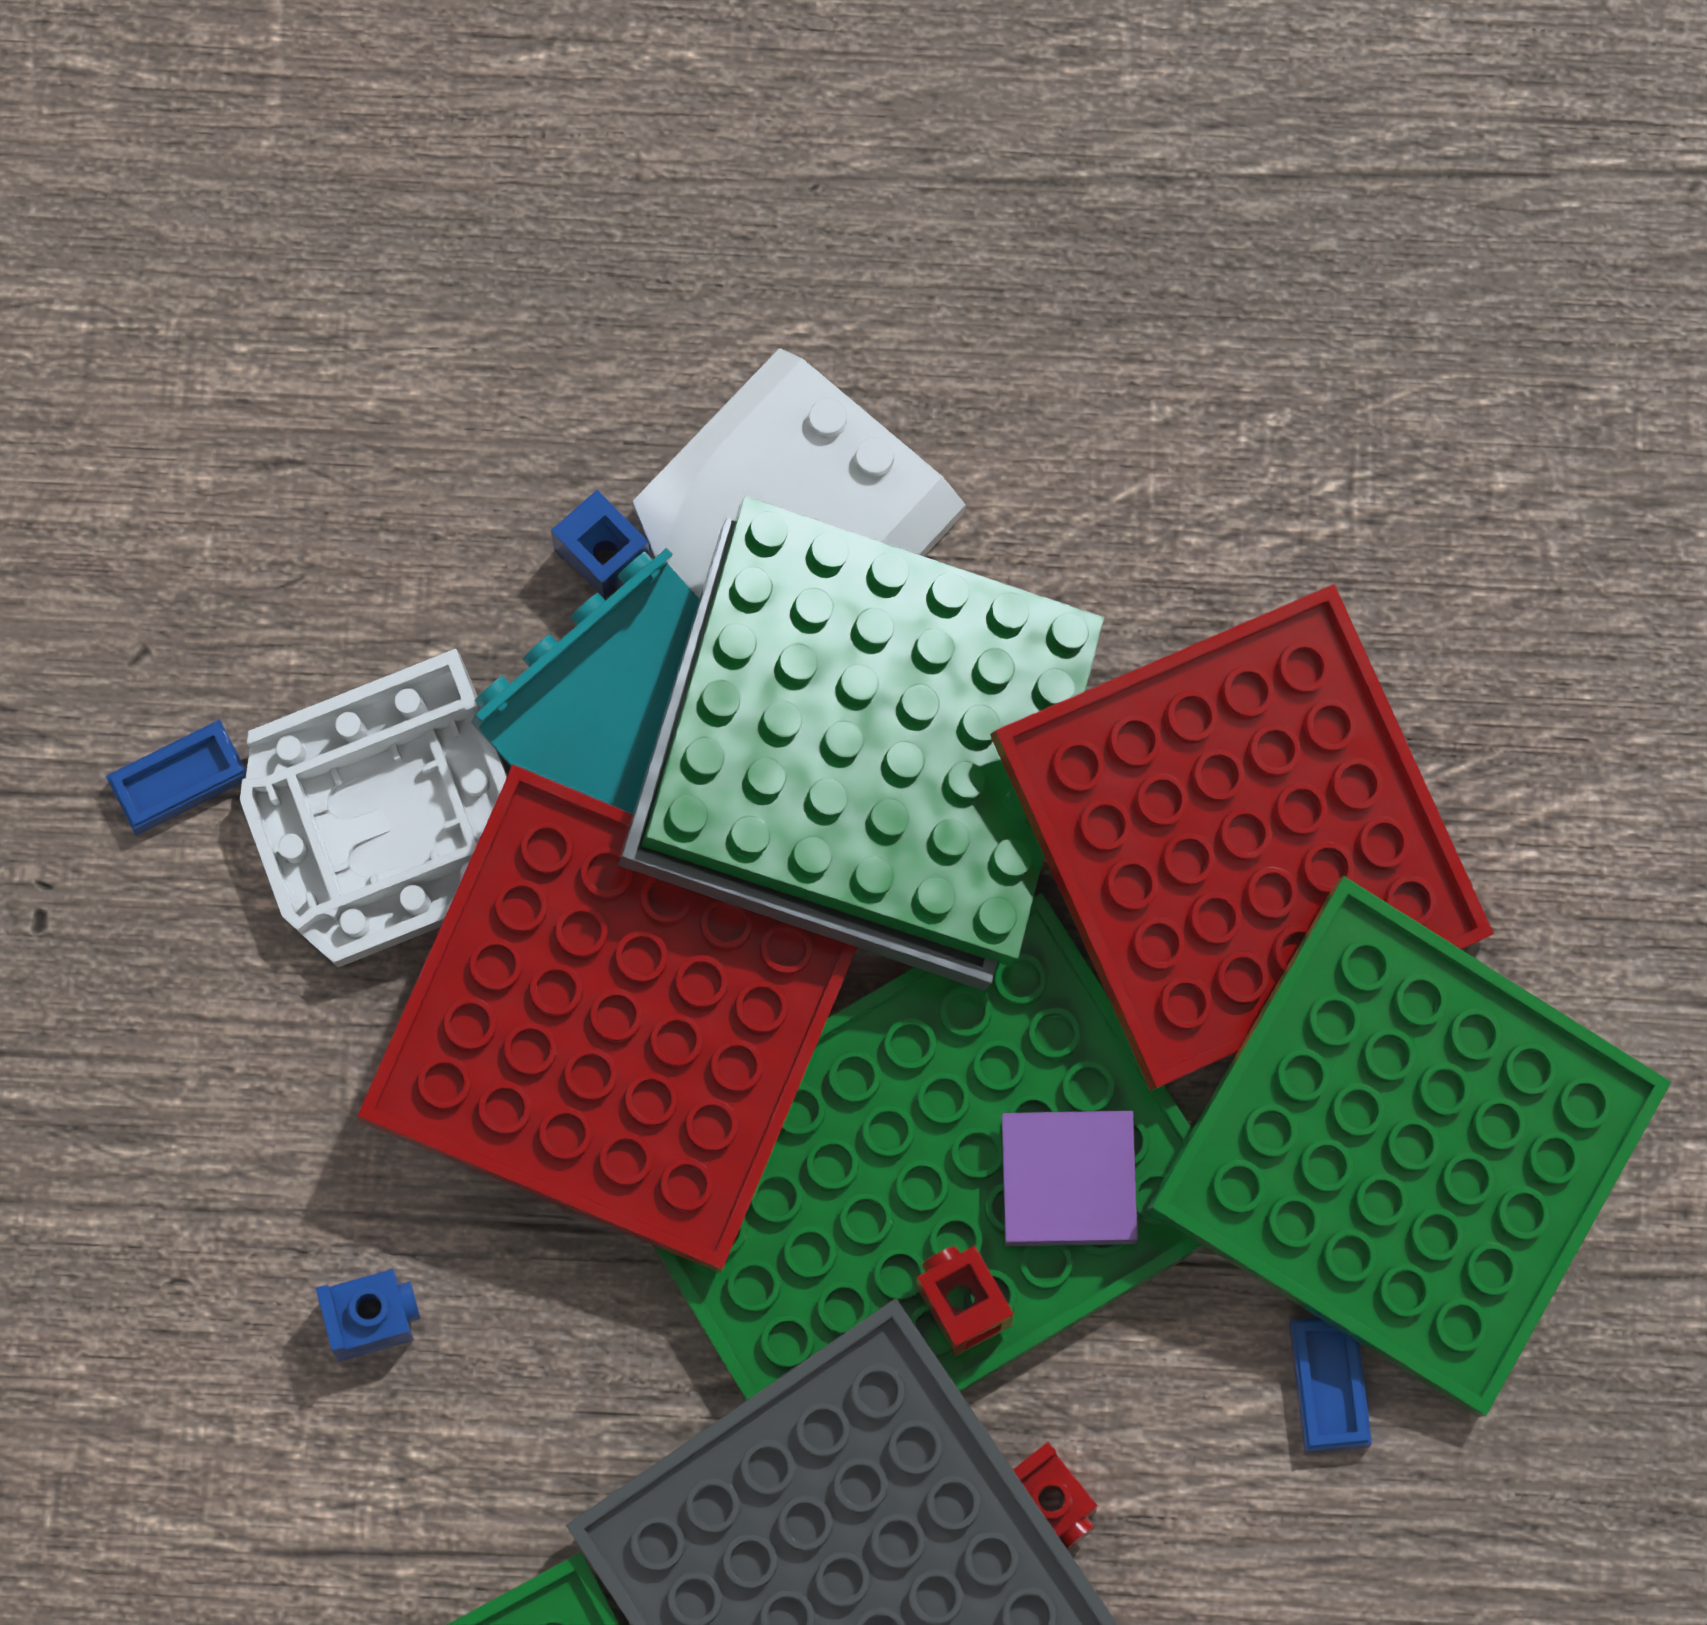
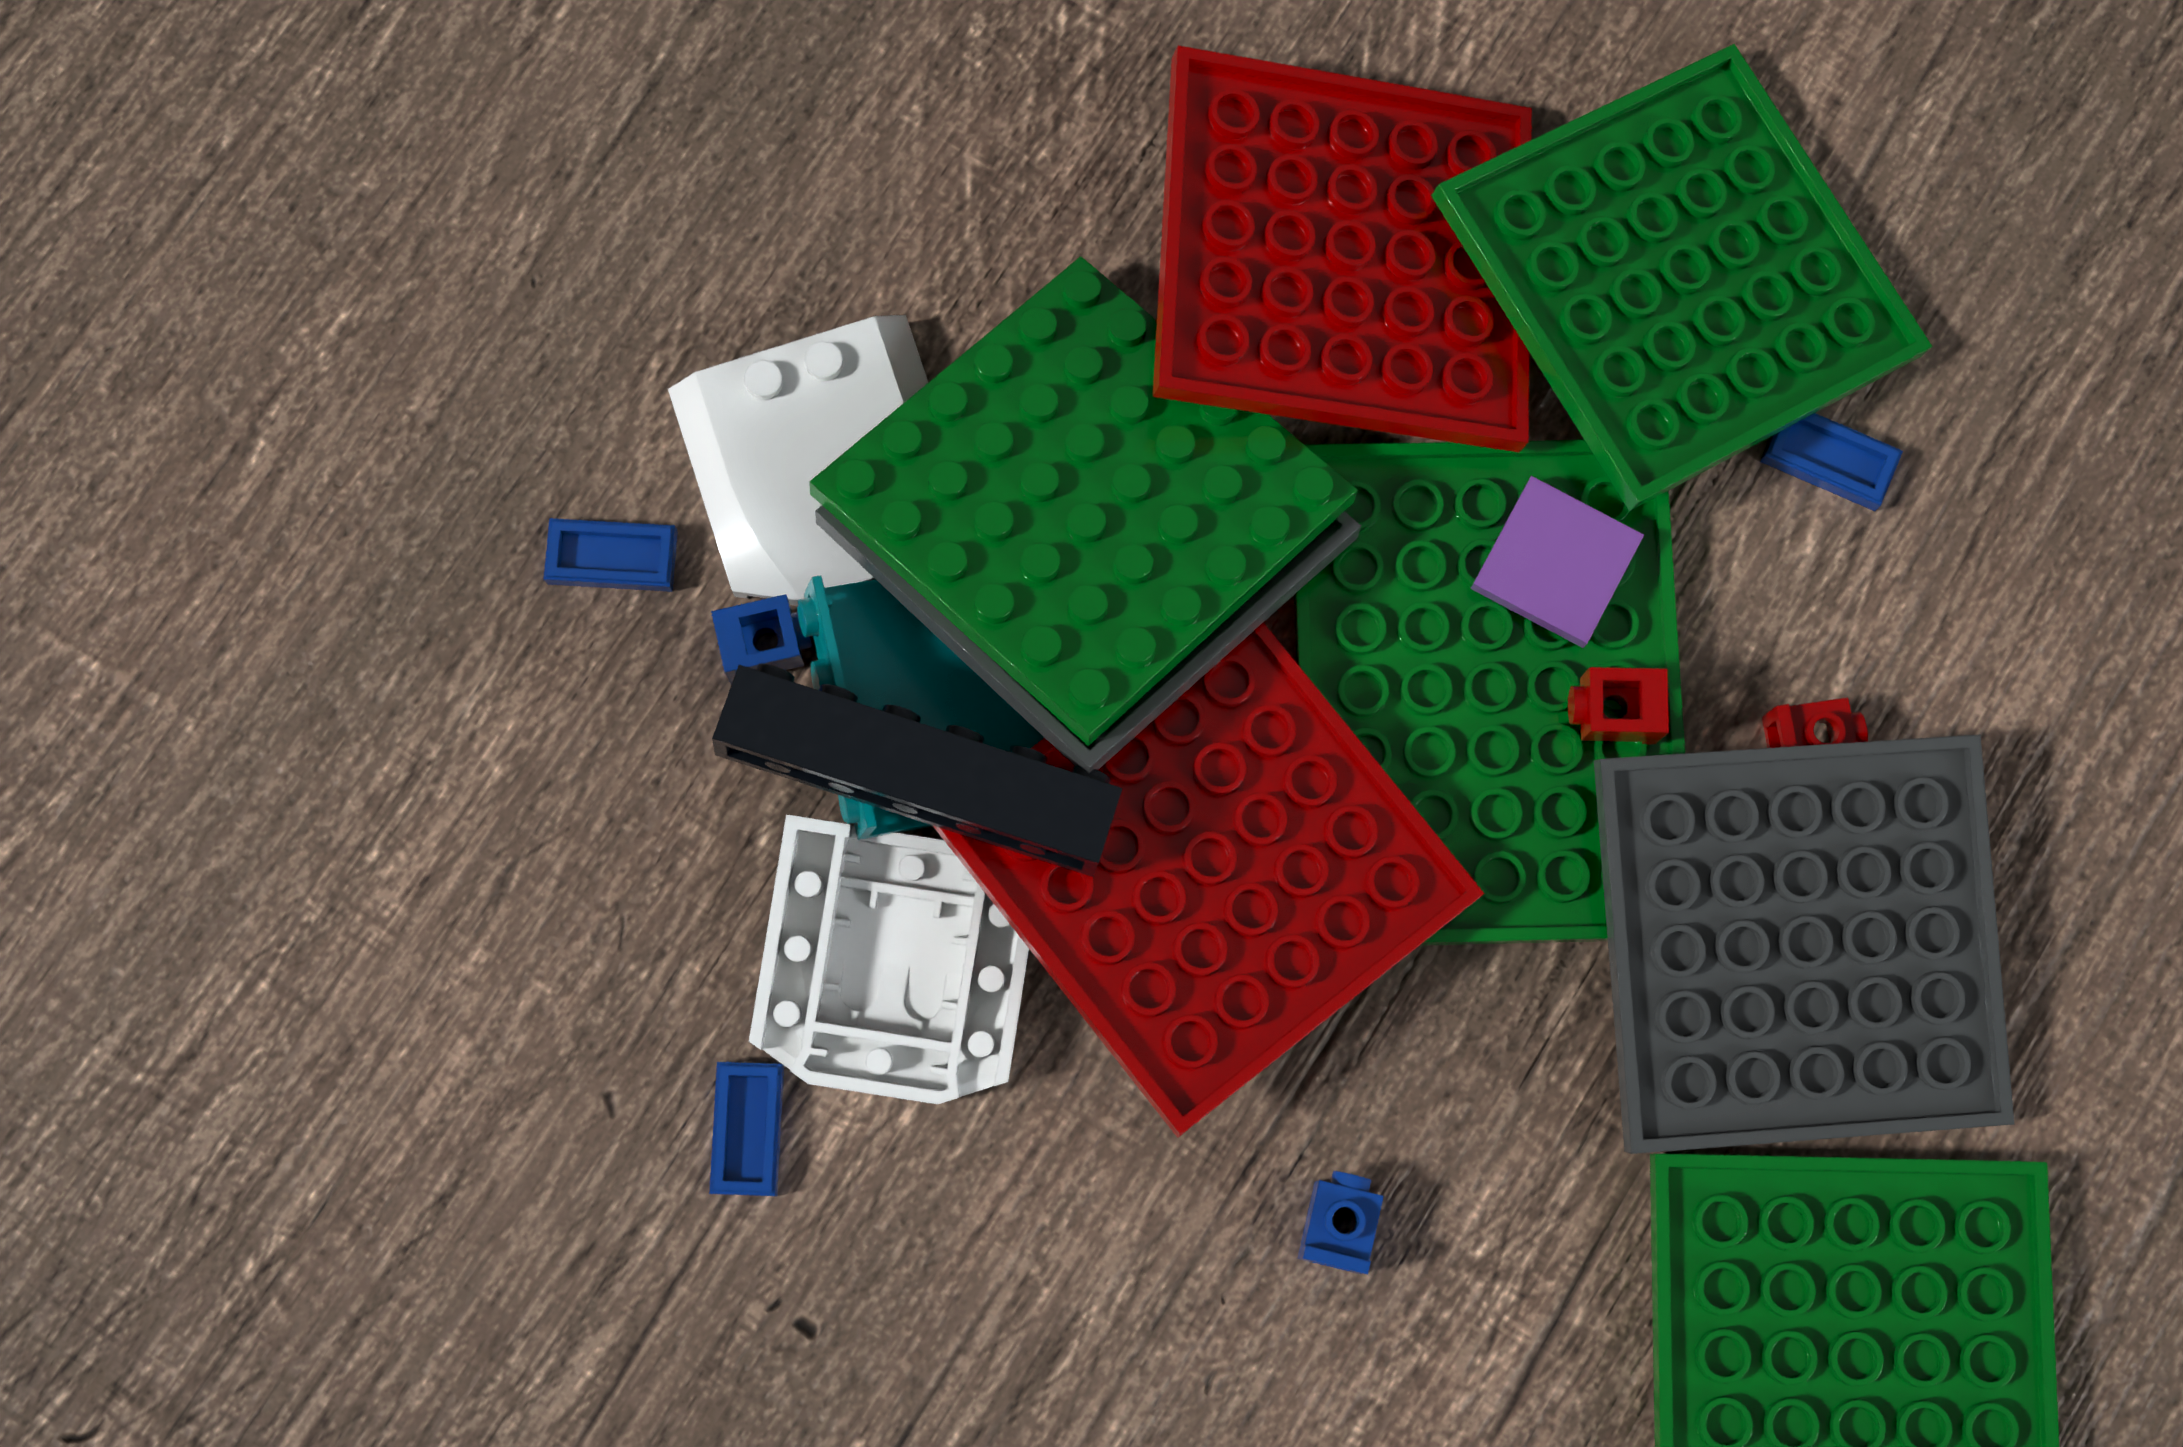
camera: 65 degrees left, 5 degrees up
none -> blue tile [544,518,678,592]
none -> black brick [712,664,1122,877]

